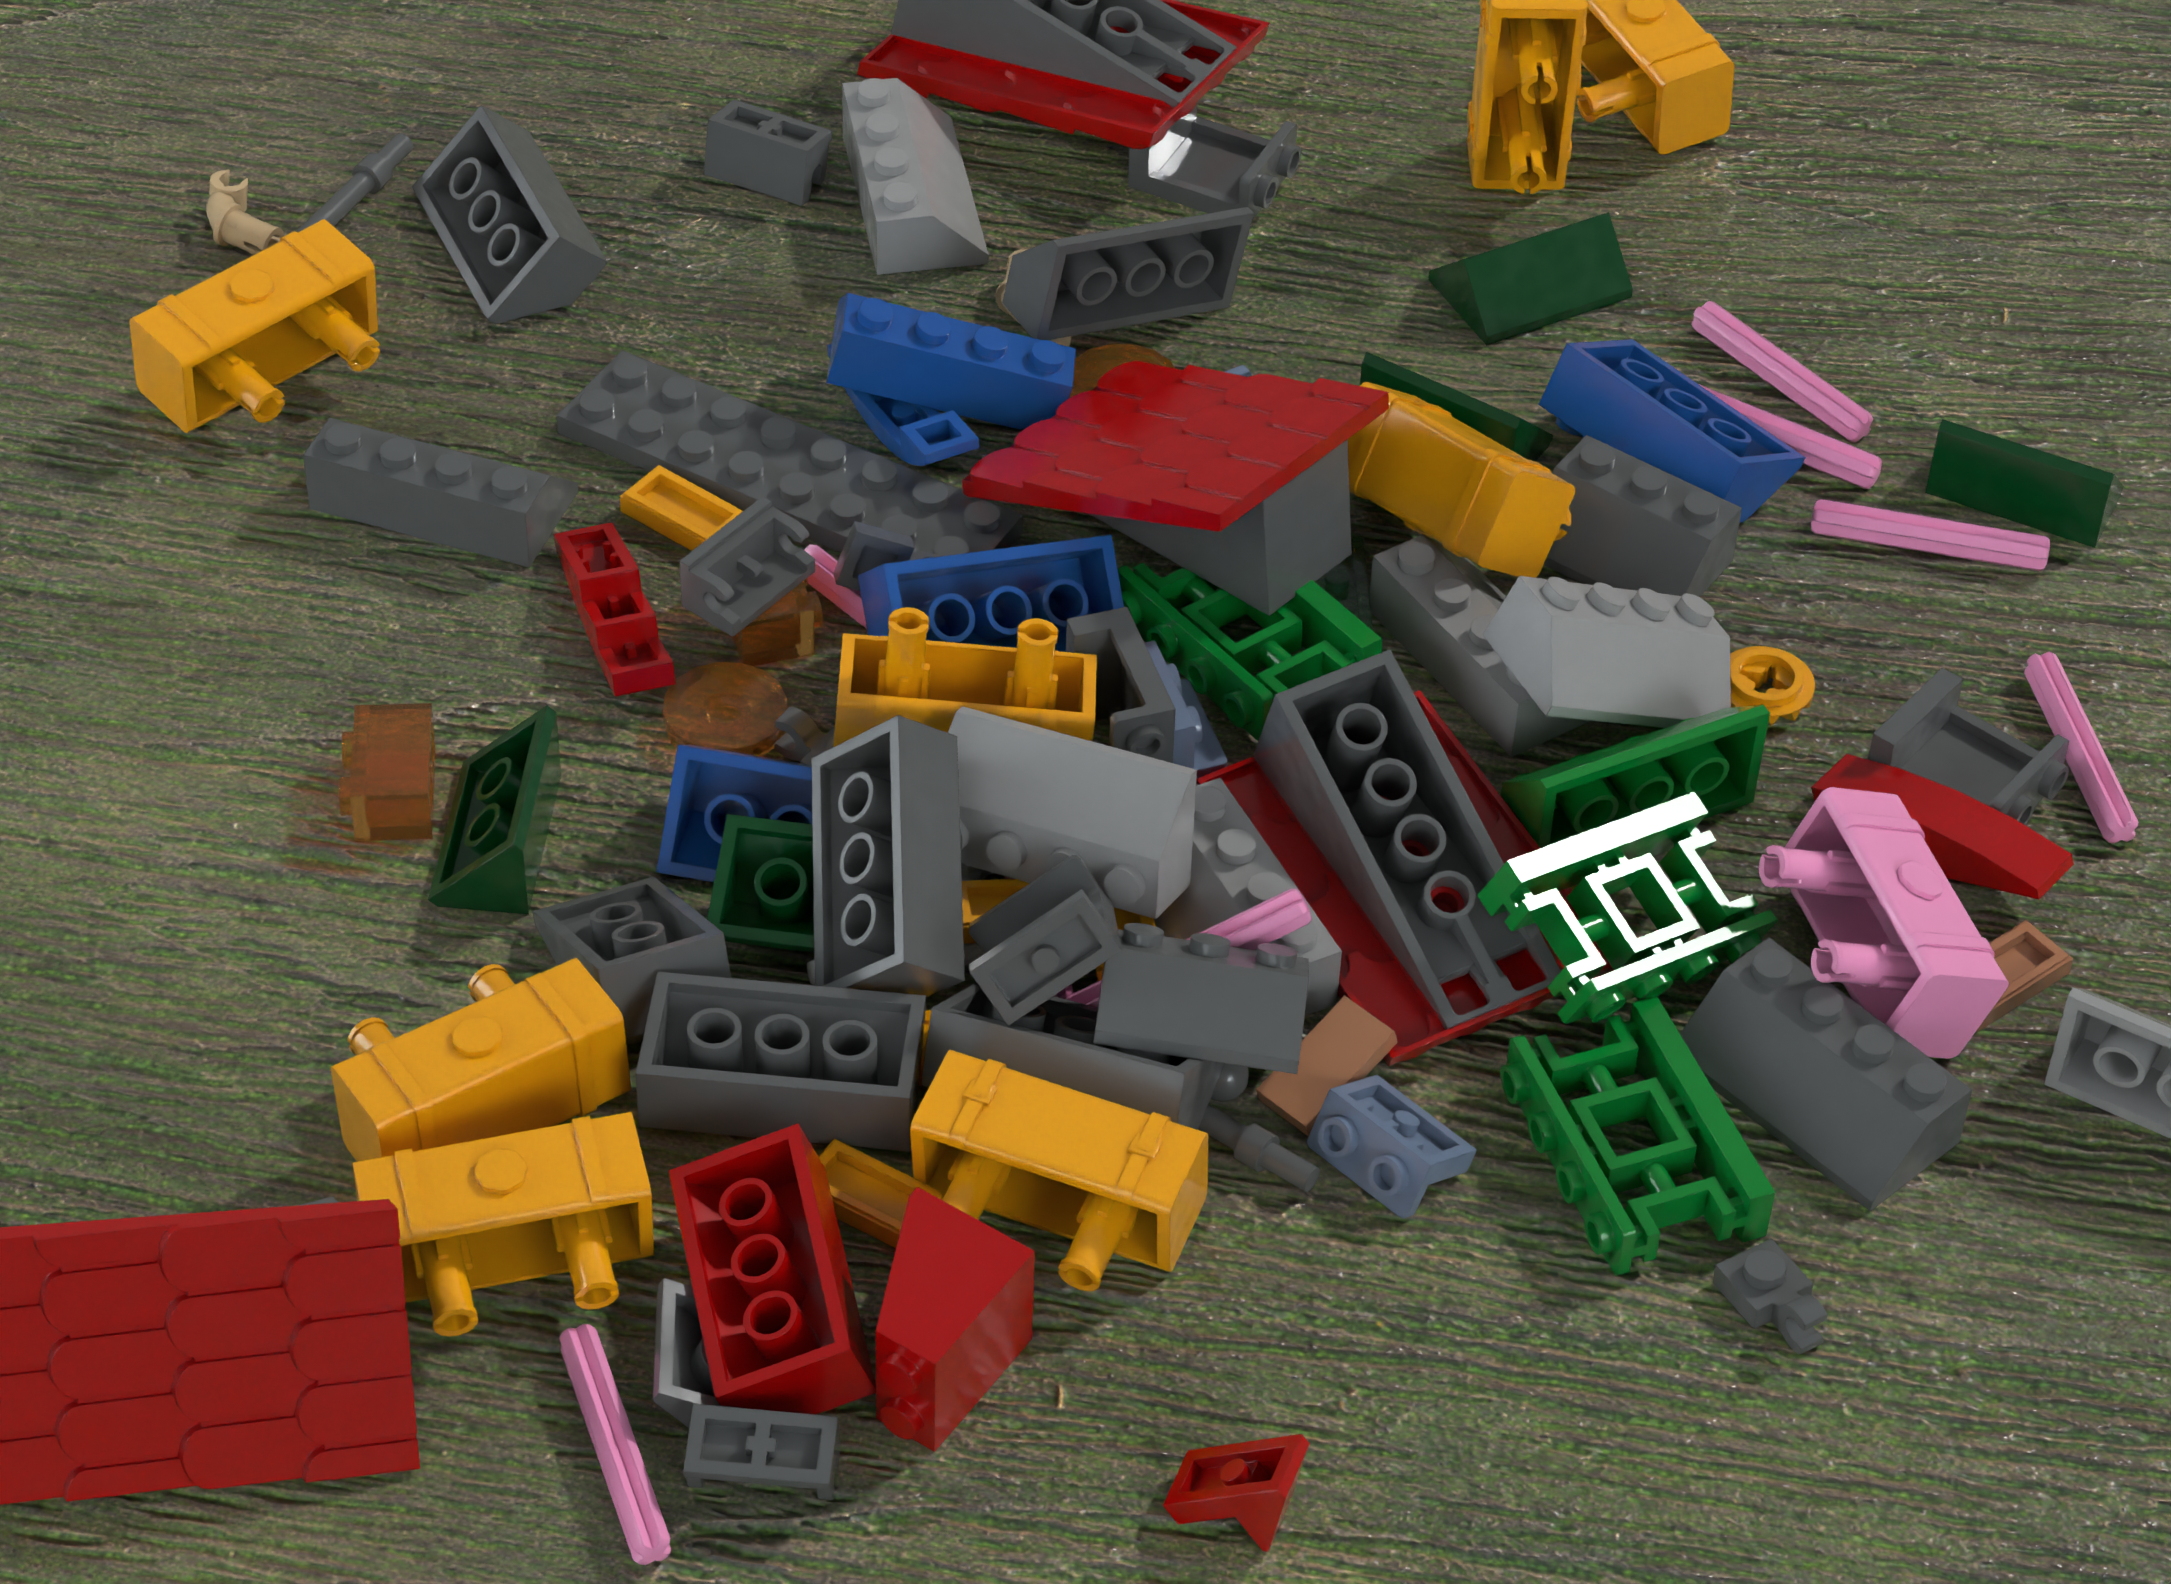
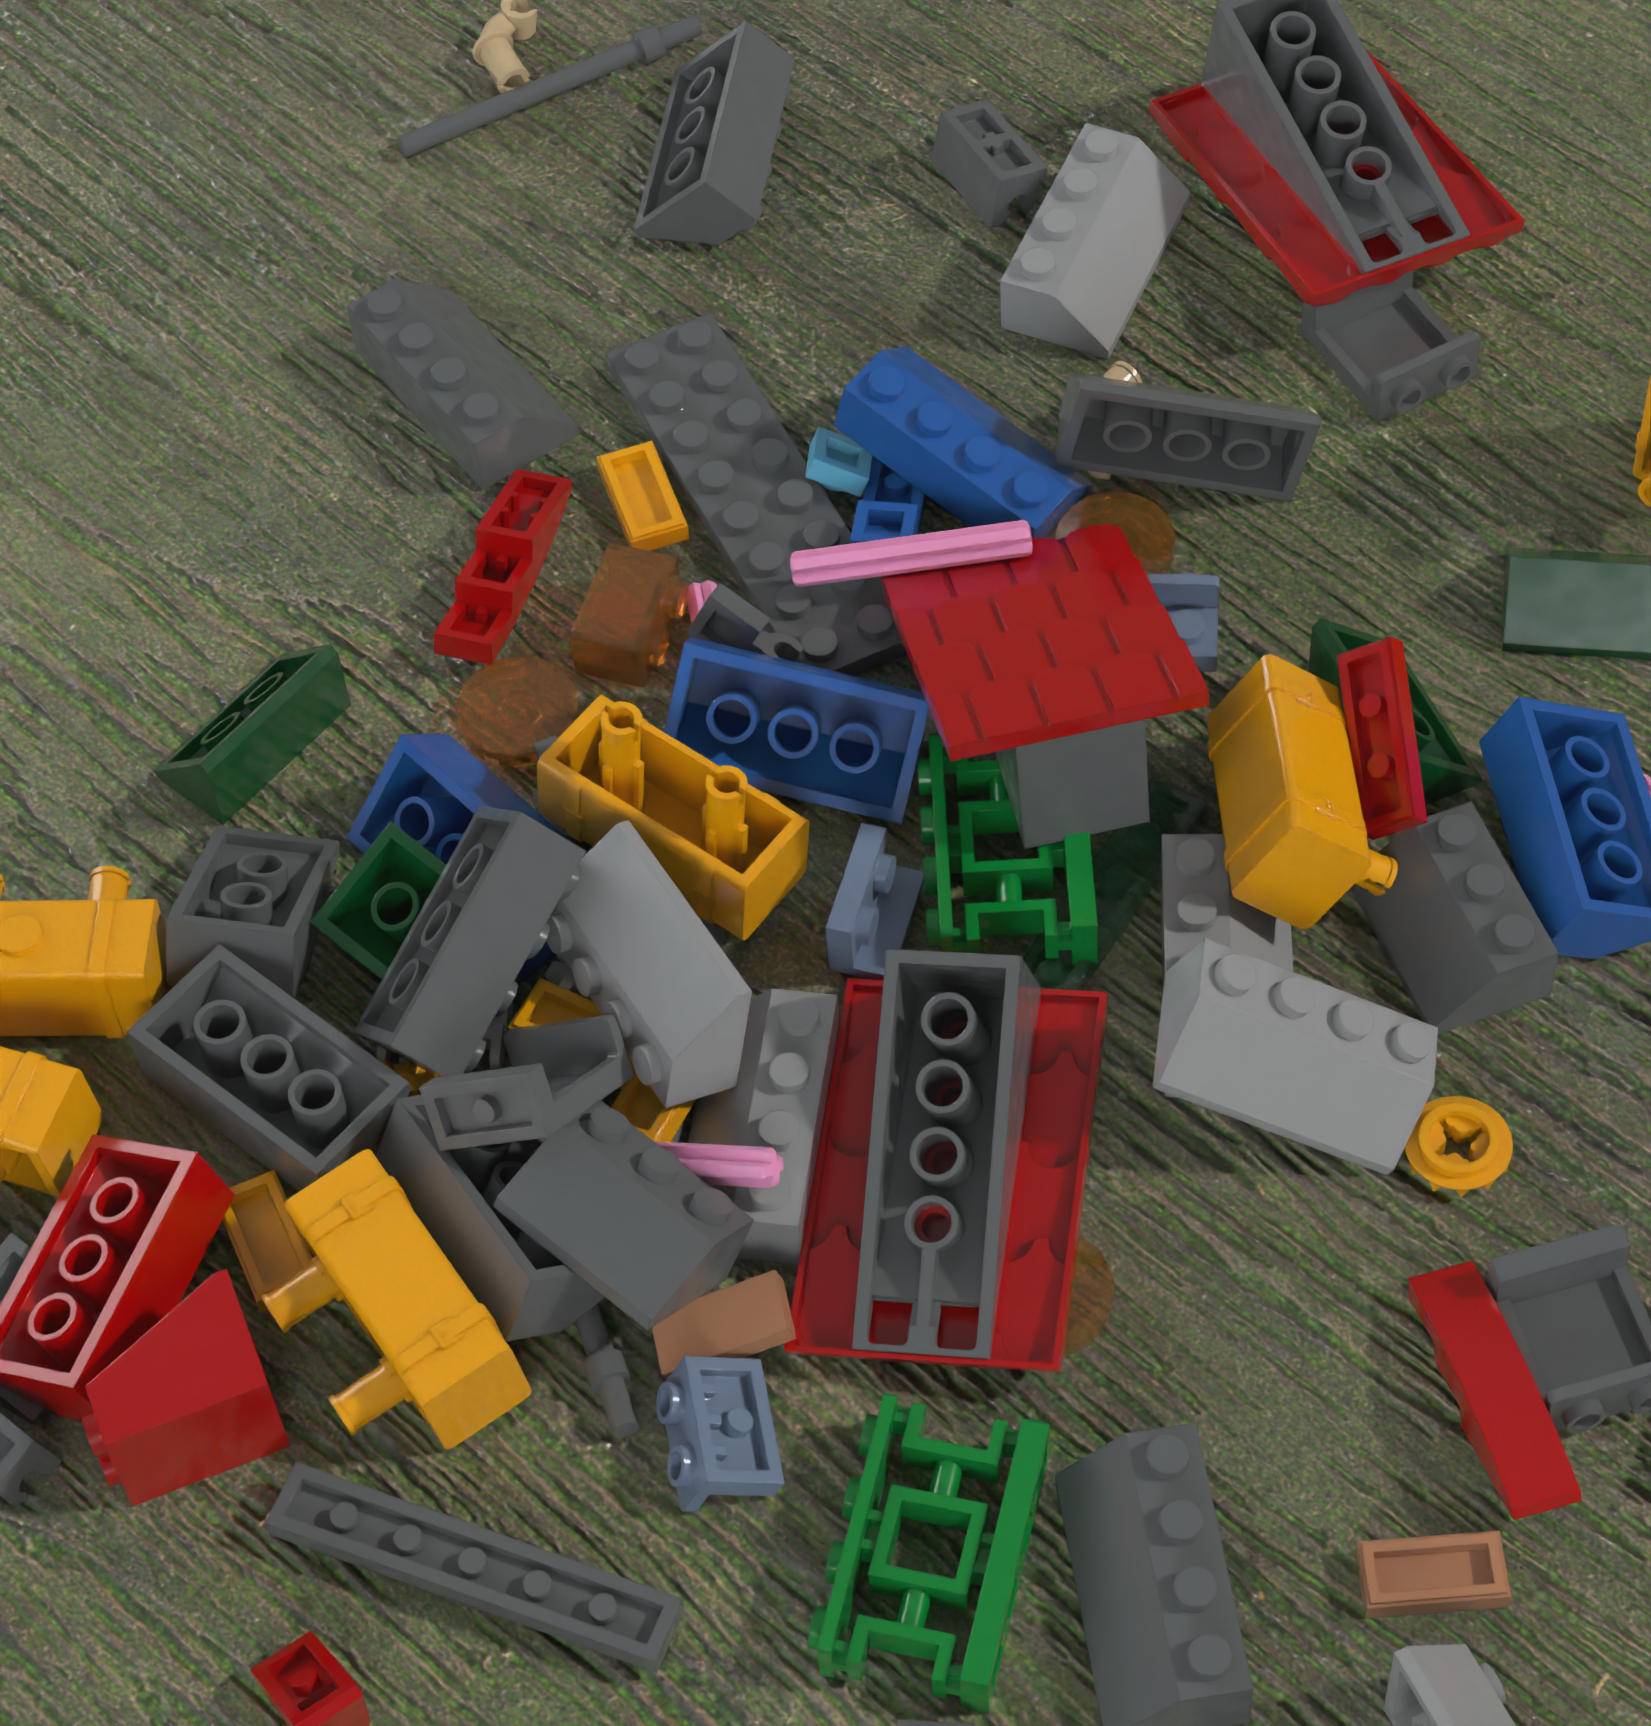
camera: 40 degrees right, 10 degrees up
light orange piece [129,219,380,433] -> none
clear orange brick [339,703,436,841] -> none
dark grey hinge [679,496,815,637] -> none
dark grey panel [1066,607,1176,763] -> none
green fence [1477,792,1778,1025] -> none
green slope [1501,705,1770,848] -> none
bright pink piece [1759,787,2009,1059] -> none
none -> dark grey plate [265,1462,685,1673]
none -> bright pink axle [790,520,1033,587]
none -> medium azure plate [805,426,872,497]
none -> red tile [1337,636,1428,840]

